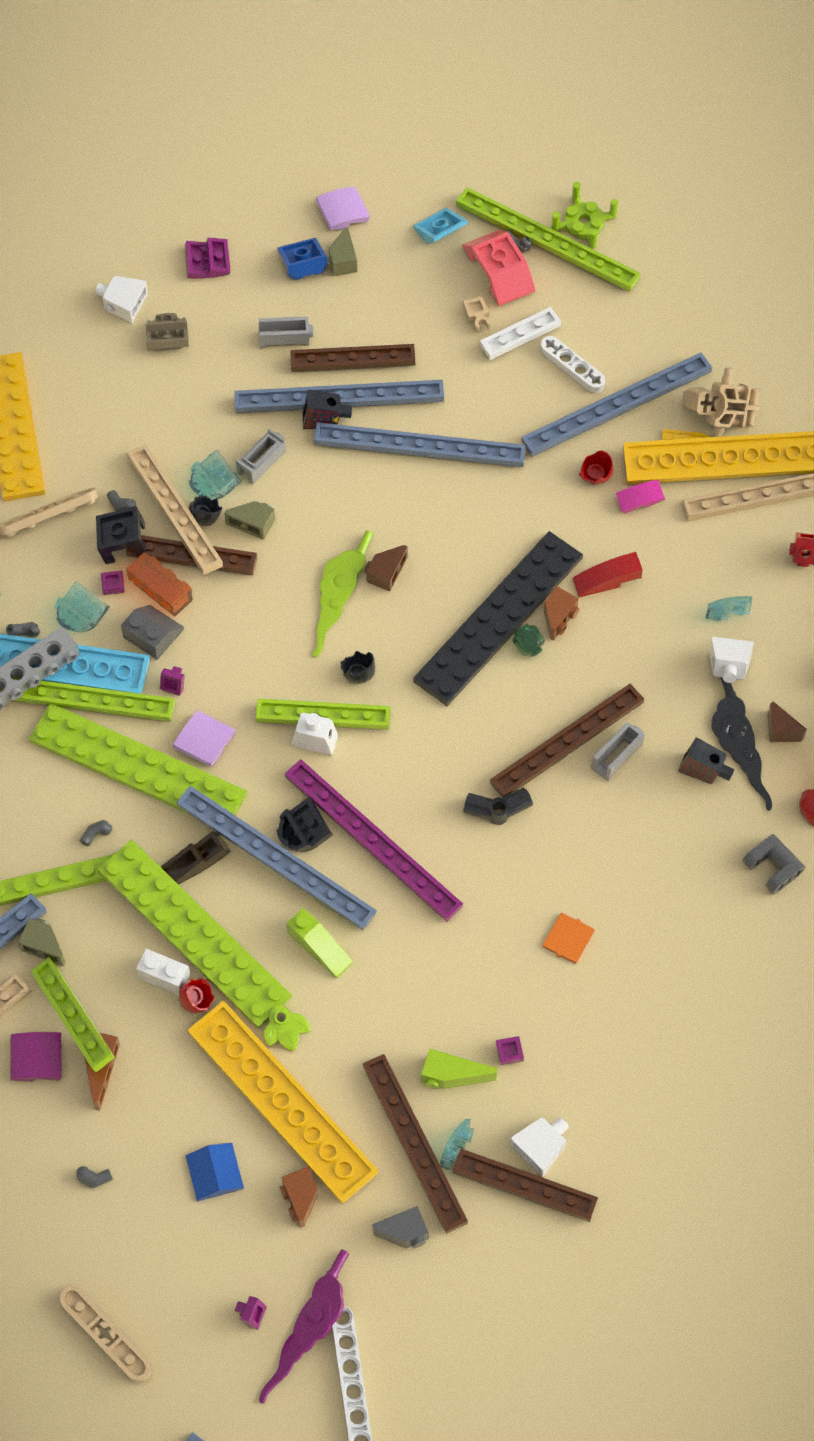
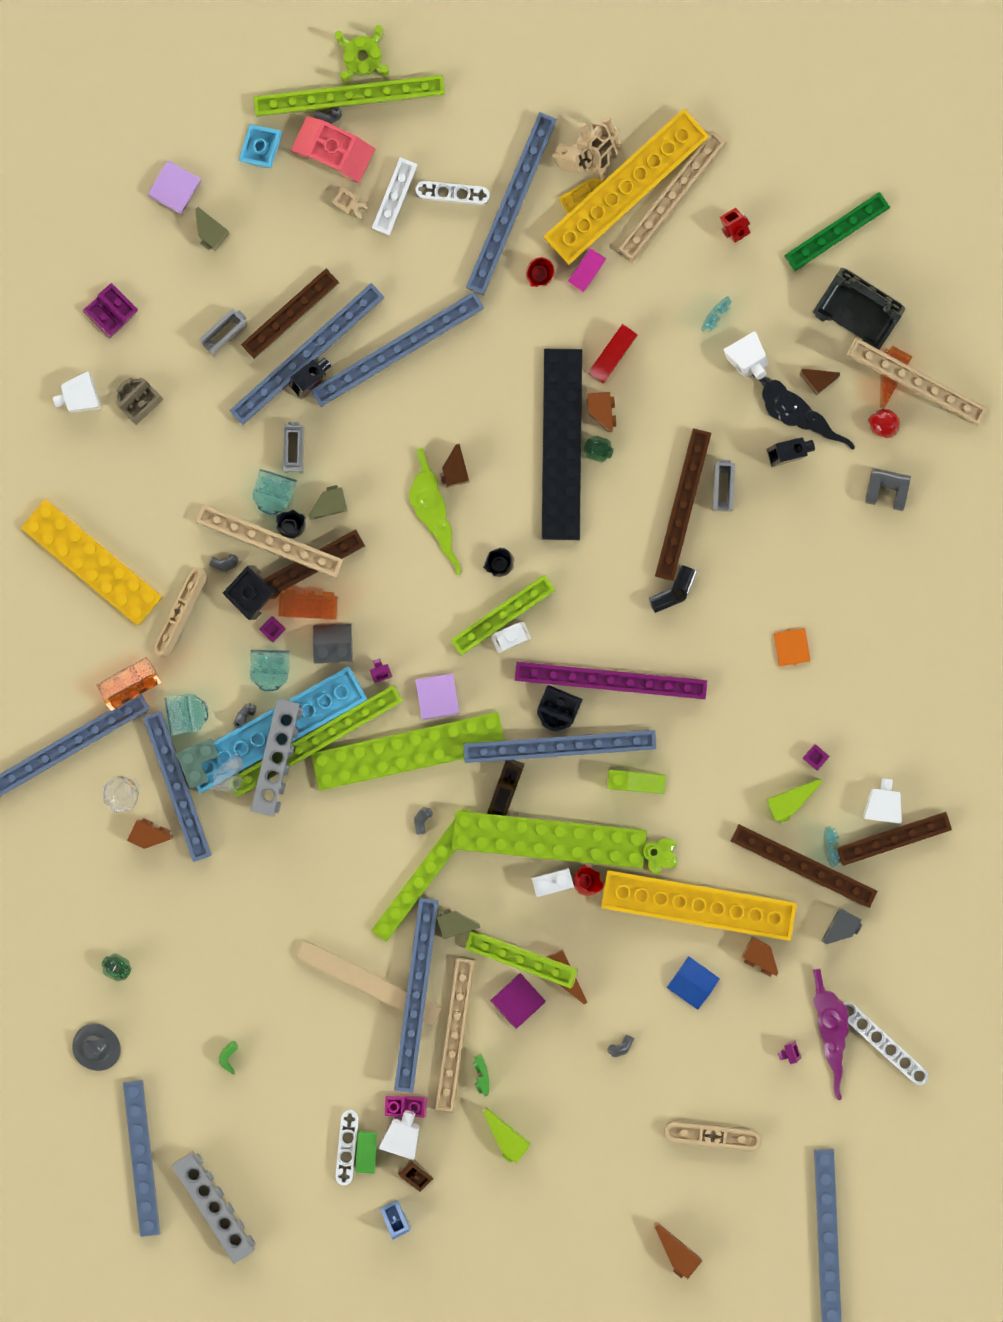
camera: 35 degrees left, 25 degrees up
blue slope [277,237,328,280] -> none

